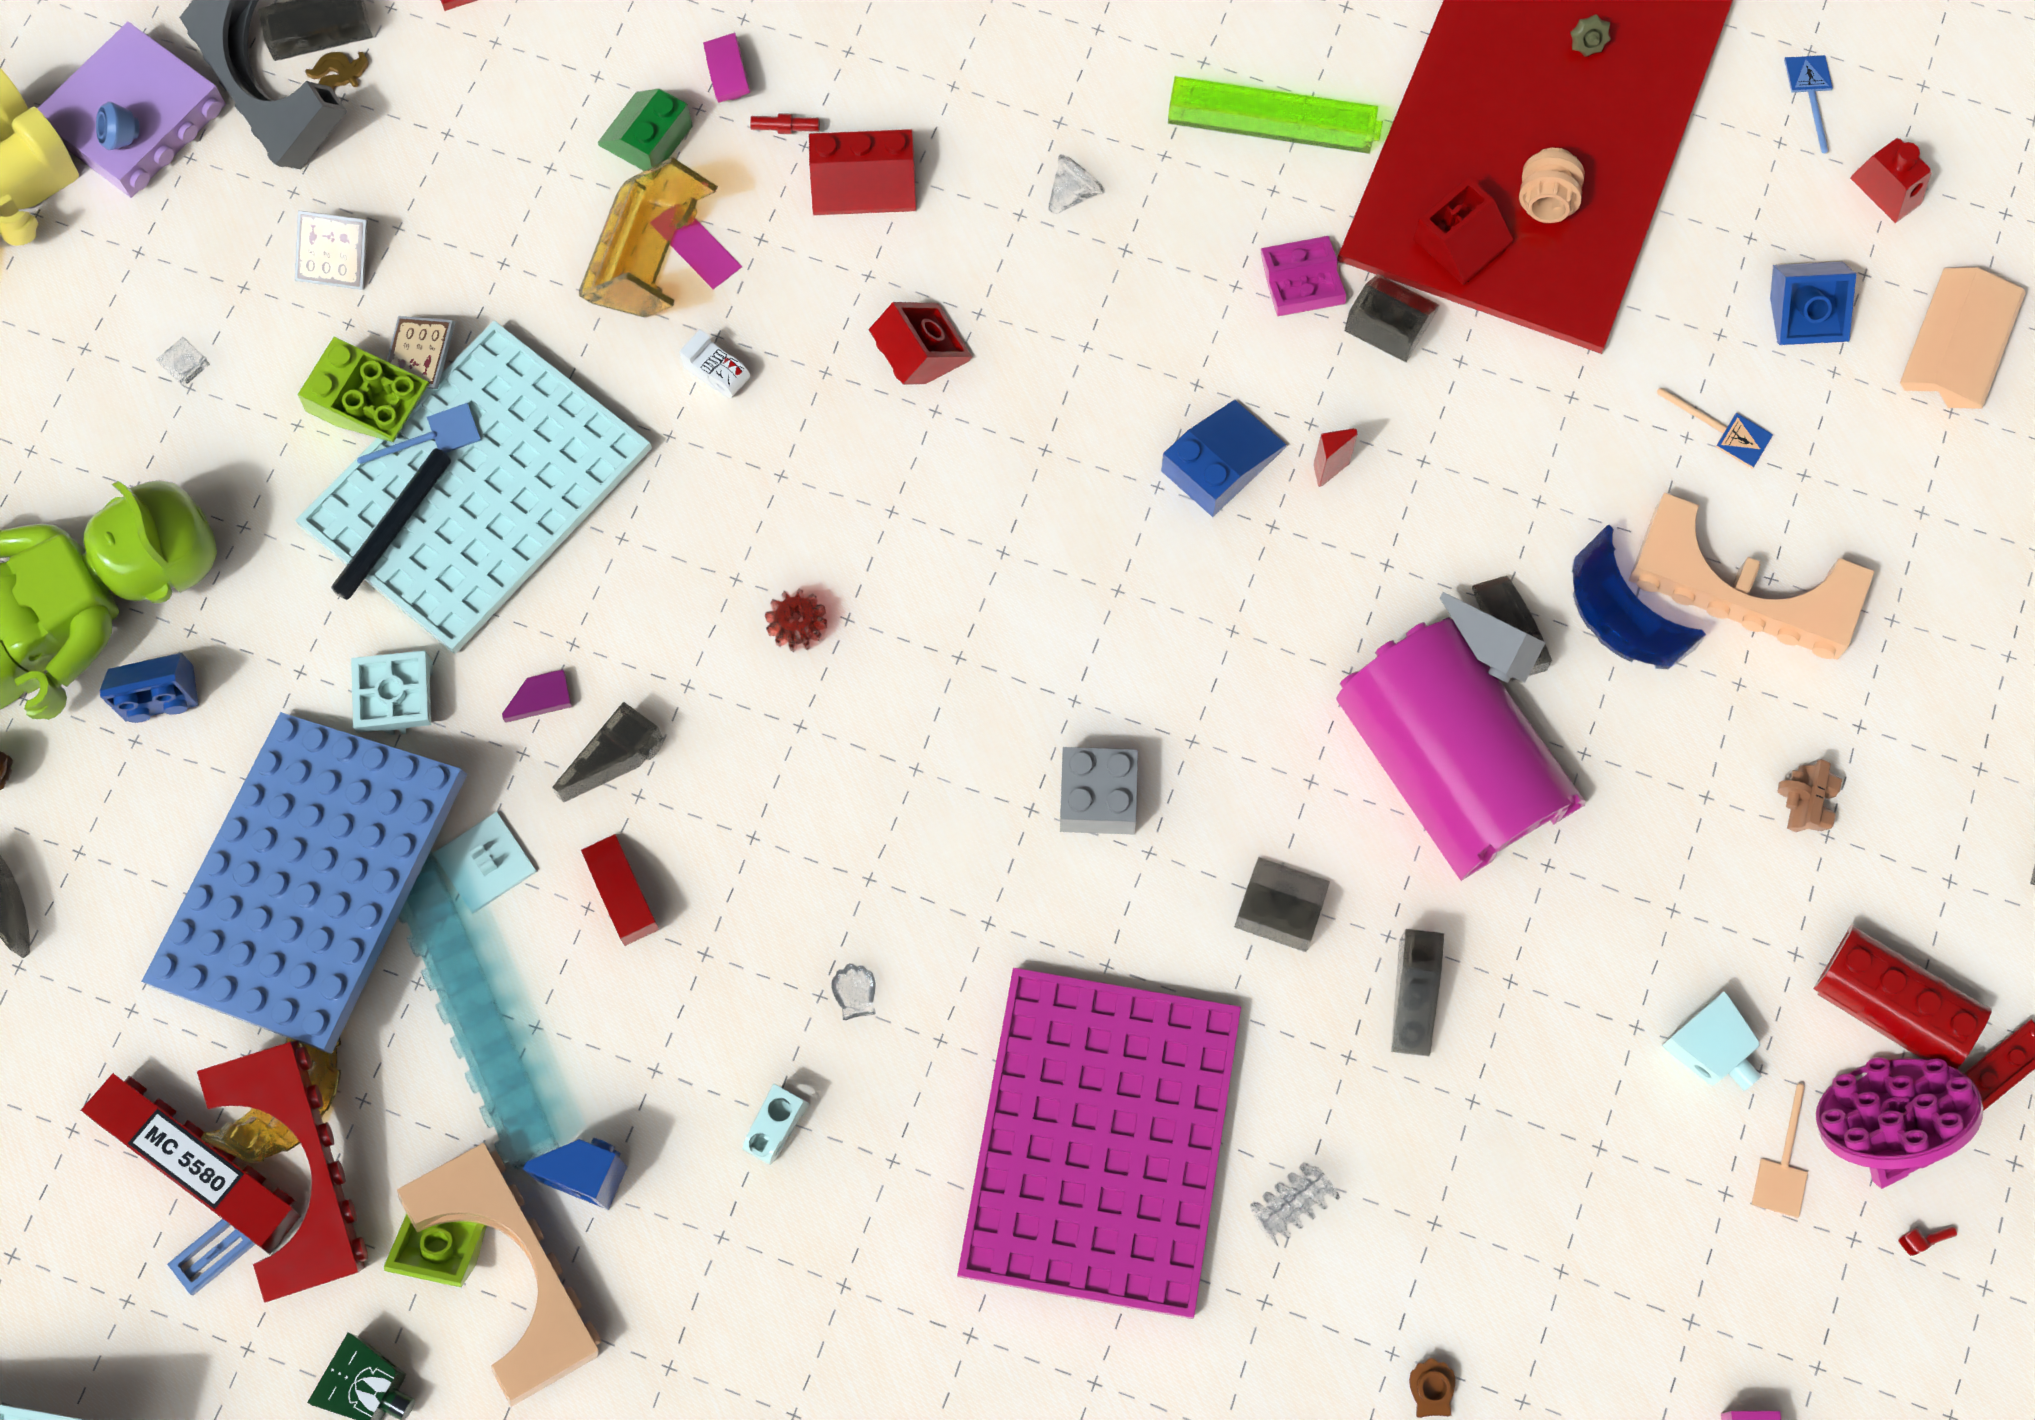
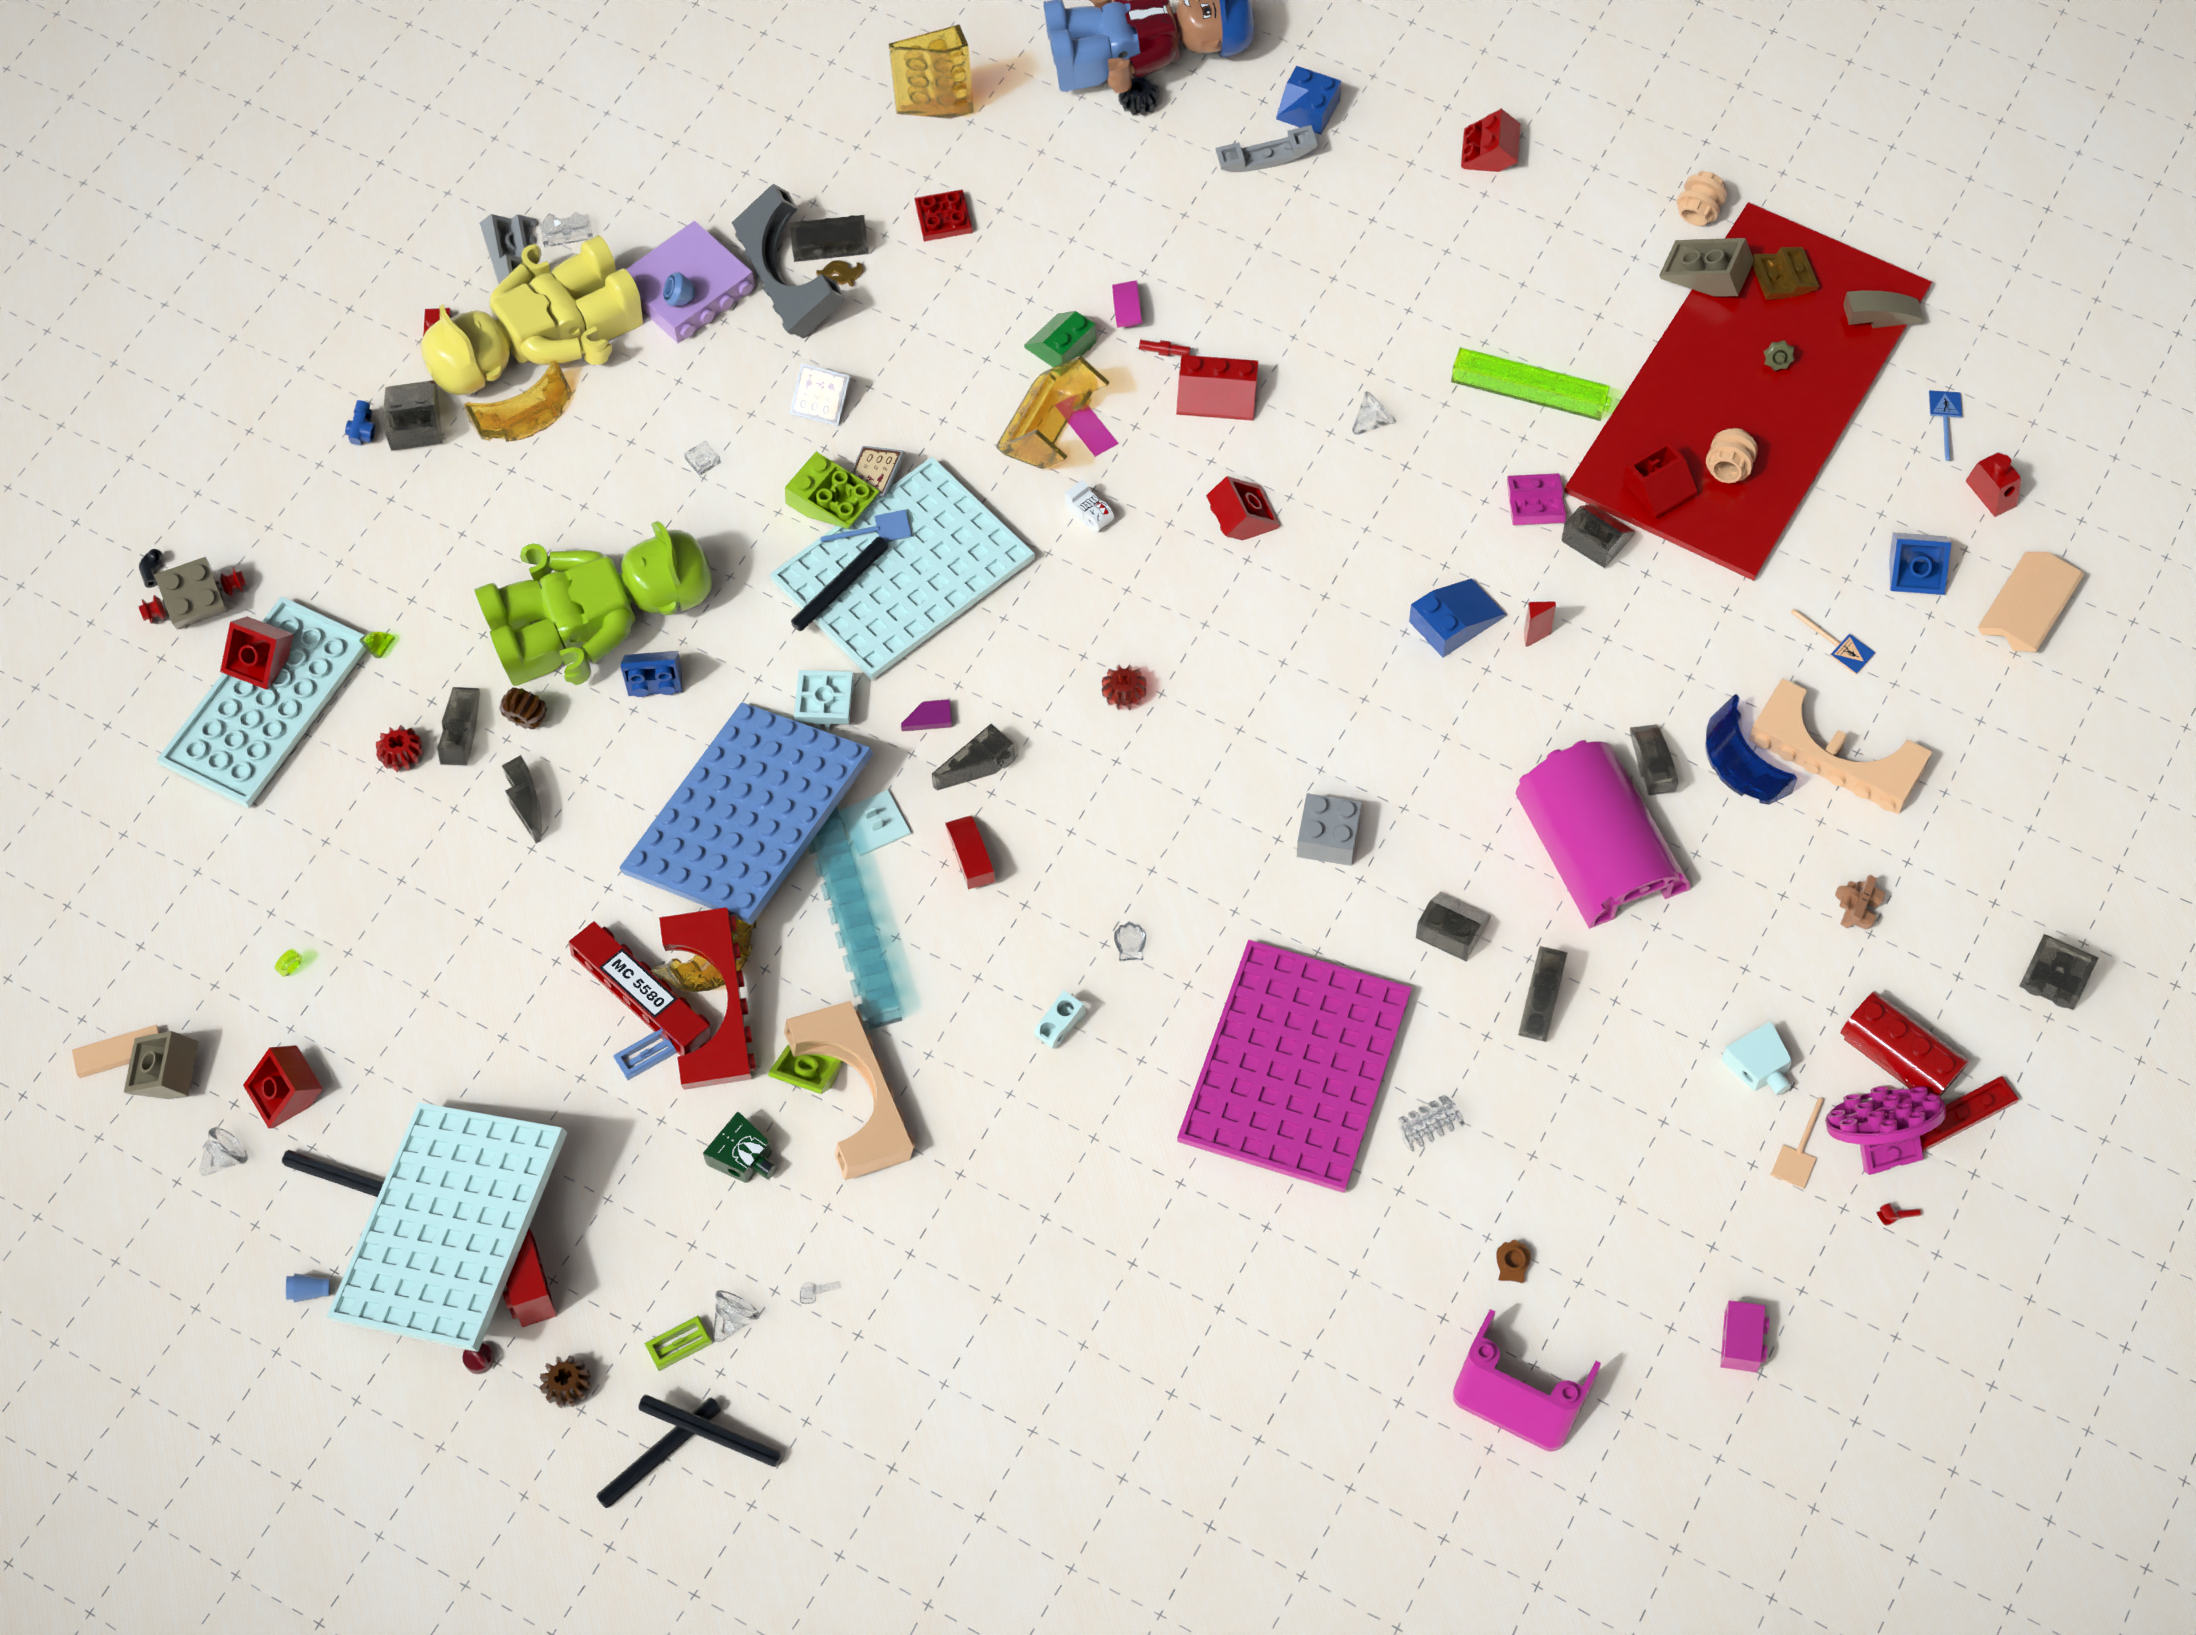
camera: 10 degrees right, 10 degrees down
blue slope [523,1138,628,1210] -> none
light grey slope [1440,592,1545,683] -> none

